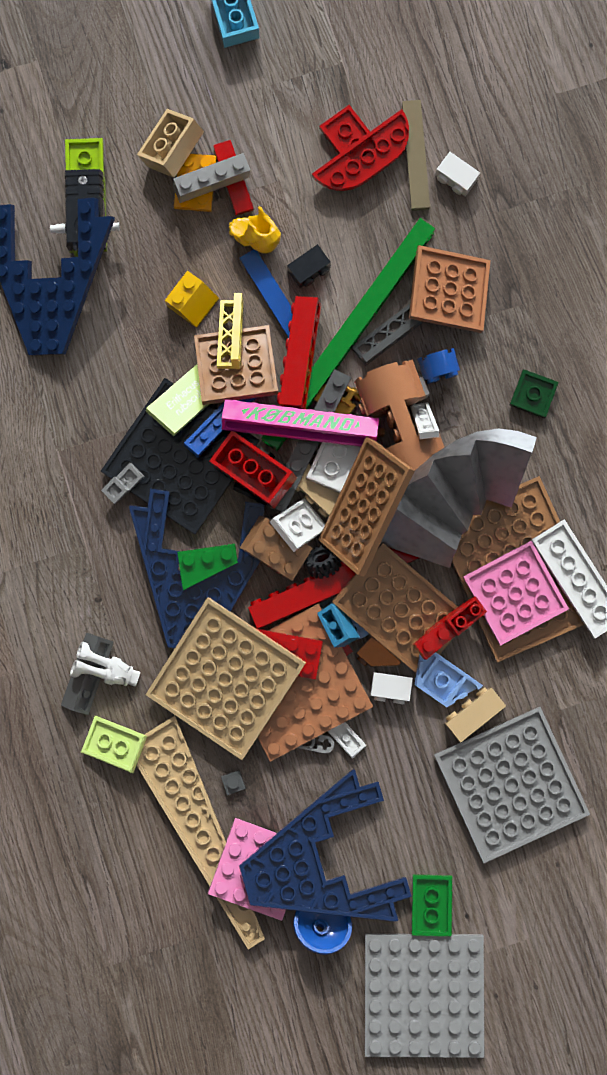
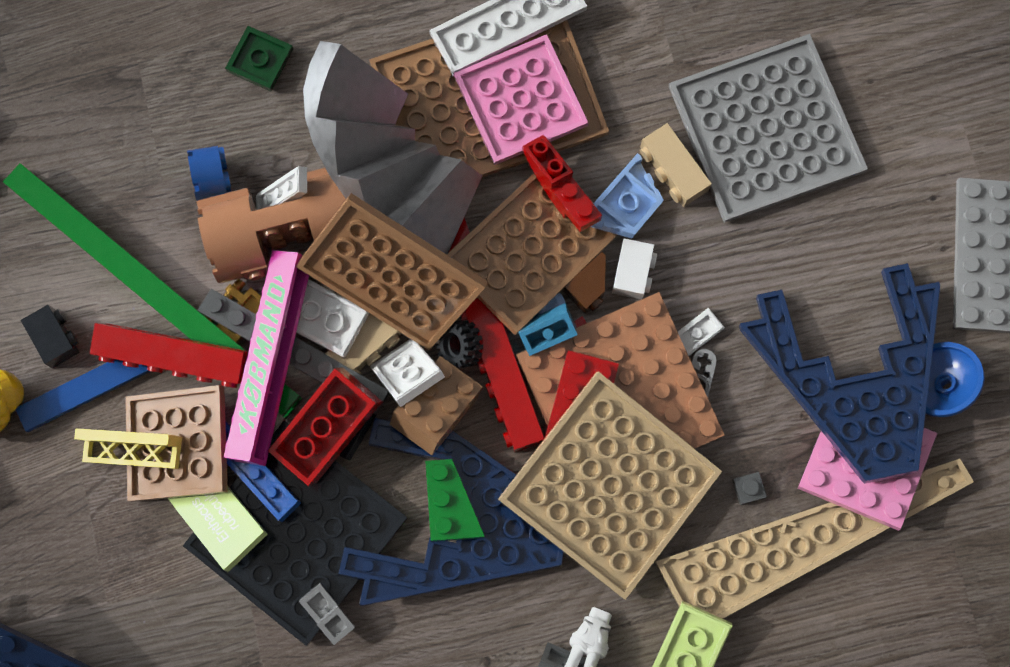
camera: 85 degrees left, 5 degrees down
yellow slope [165,271,219,328] -> none
dark grey fence [352,304,423,366] -> none
nougat plate [409,245,491,333] -> none
green plate [411,874,452,936] -> none

